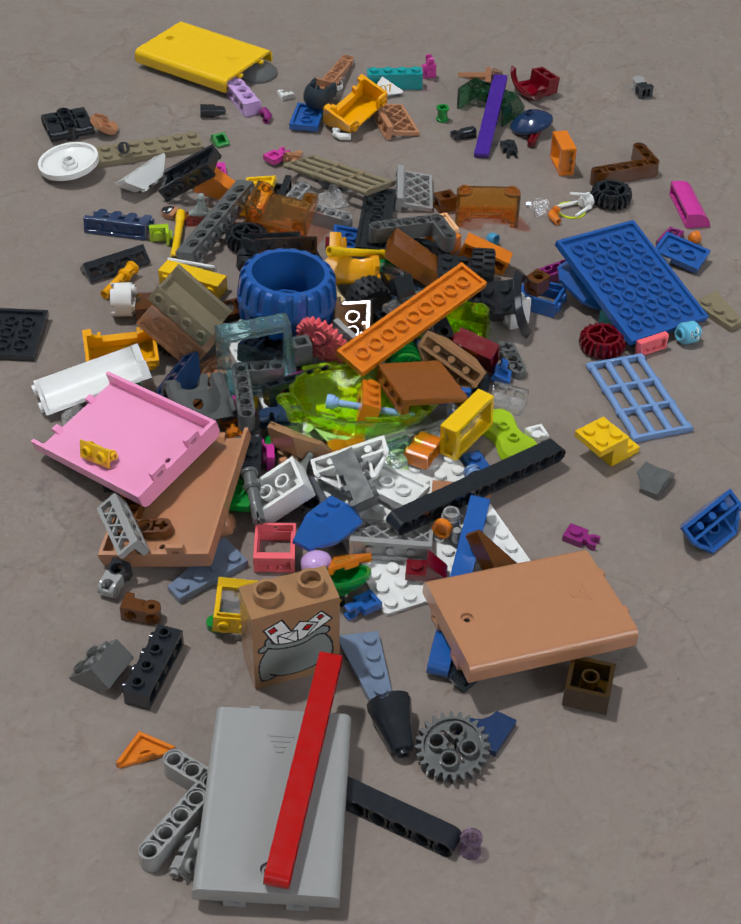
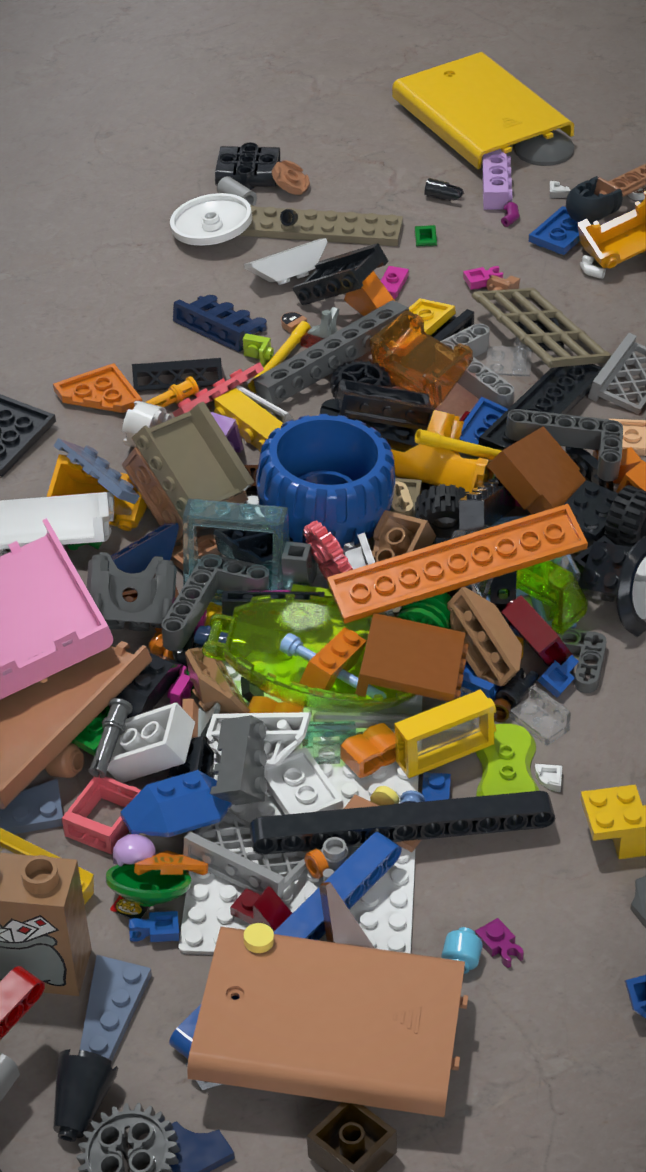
camera: 30 degrees right, 0 degrees up
none -> orange plate [53,363,142,413]
none -> sand blue wing [54,438,140,504]
none -> coral wing [172,362,264,417]
none -> light grey brick [217,176,257,206]
none -> light yellow tile [244,923,274,953]
none -> light yellow tile [370,786,399,806]
none -> medium azure head [441,927,483,974]

